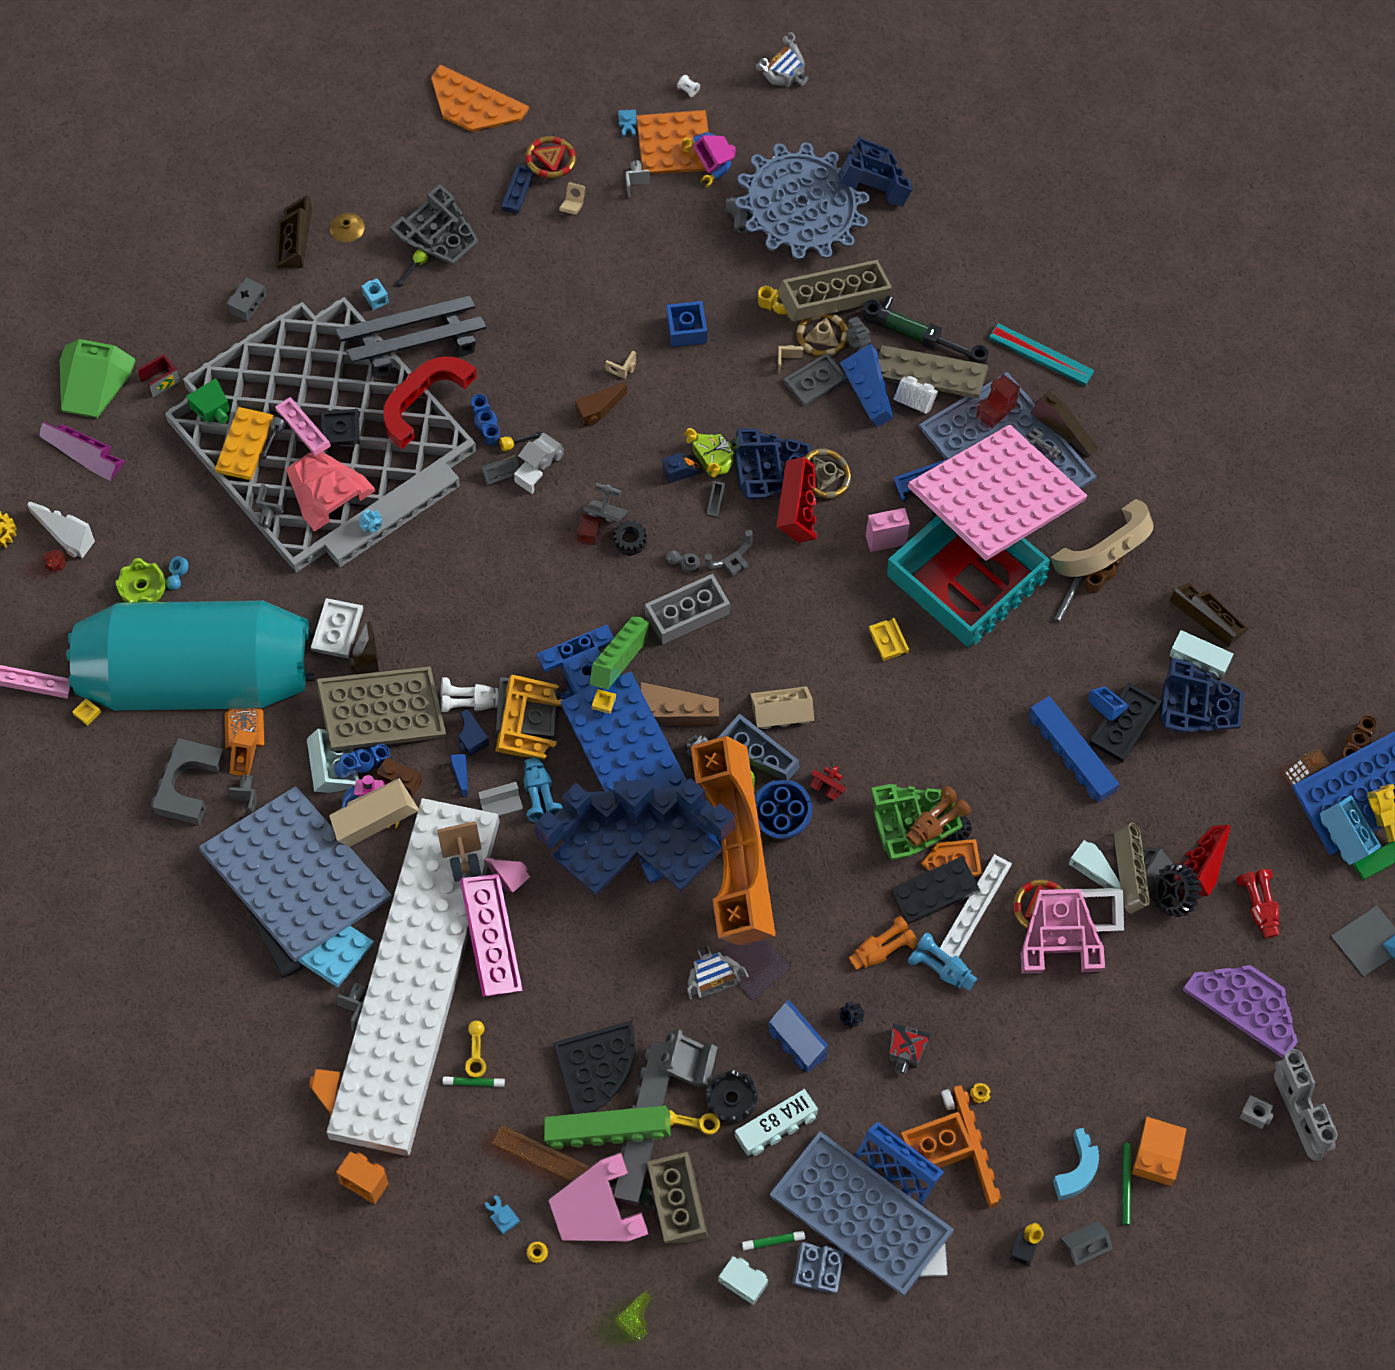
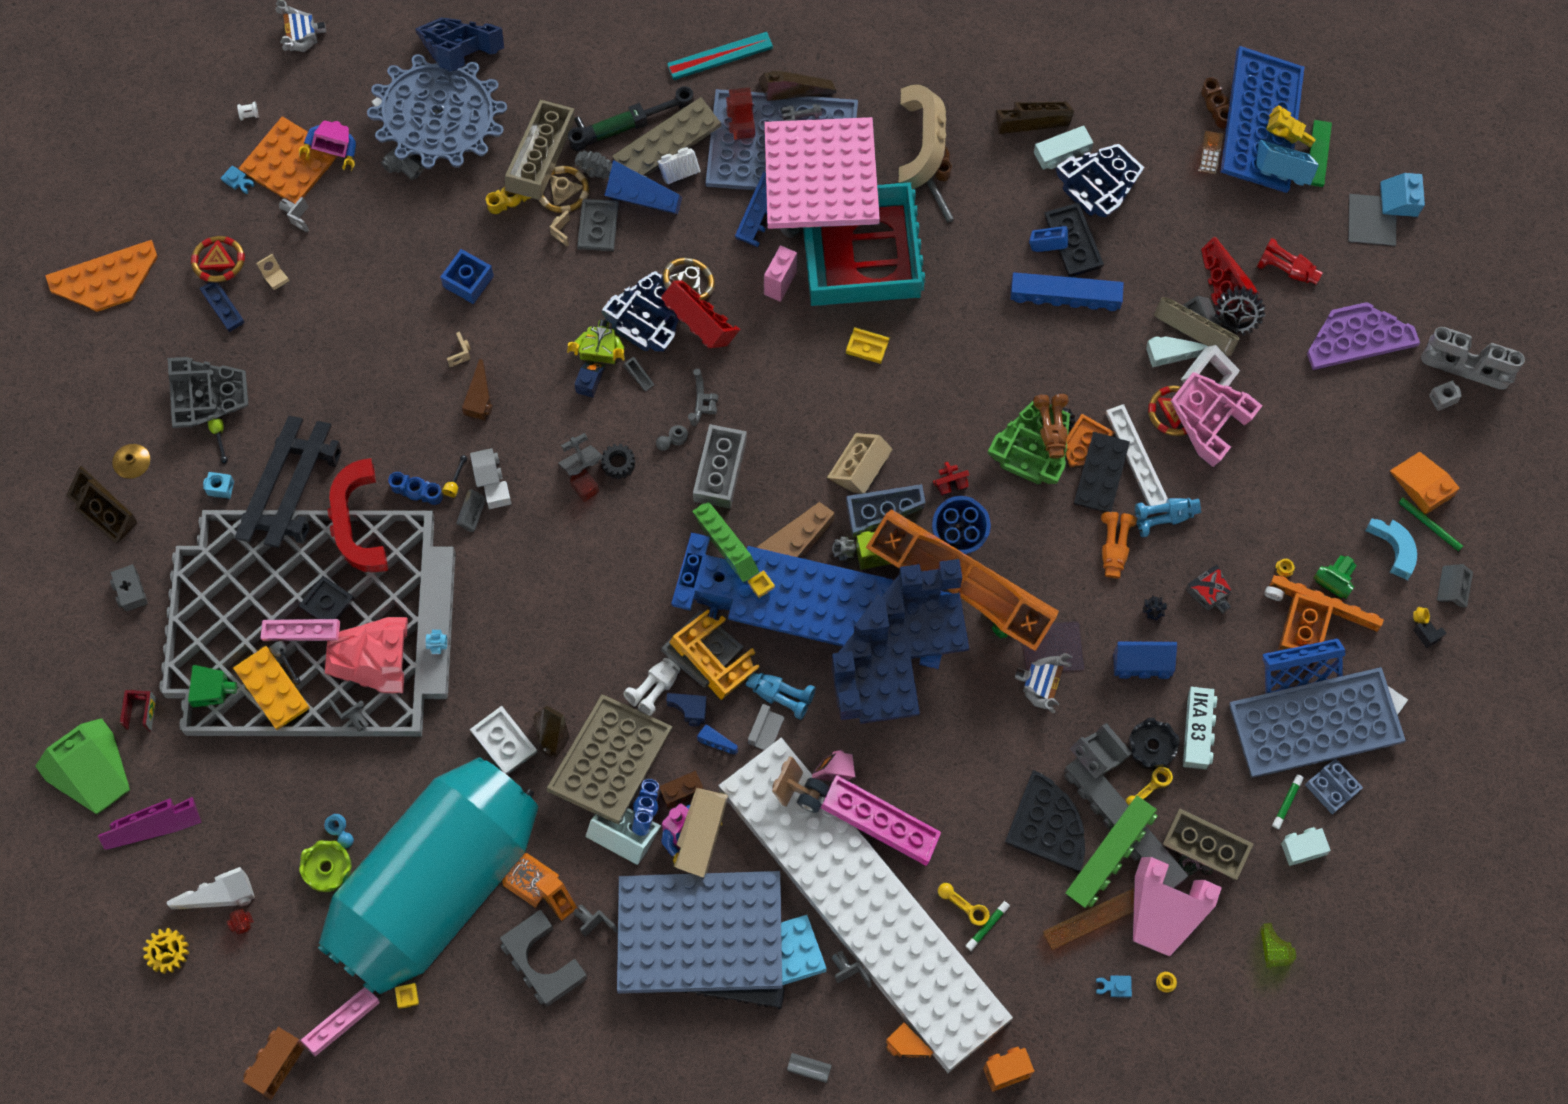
camera: 50 degrees left, 5 degrees up
none -> dark grey axle [787,1053,832,1083]
none -> green piece [1313,555,1357,599]

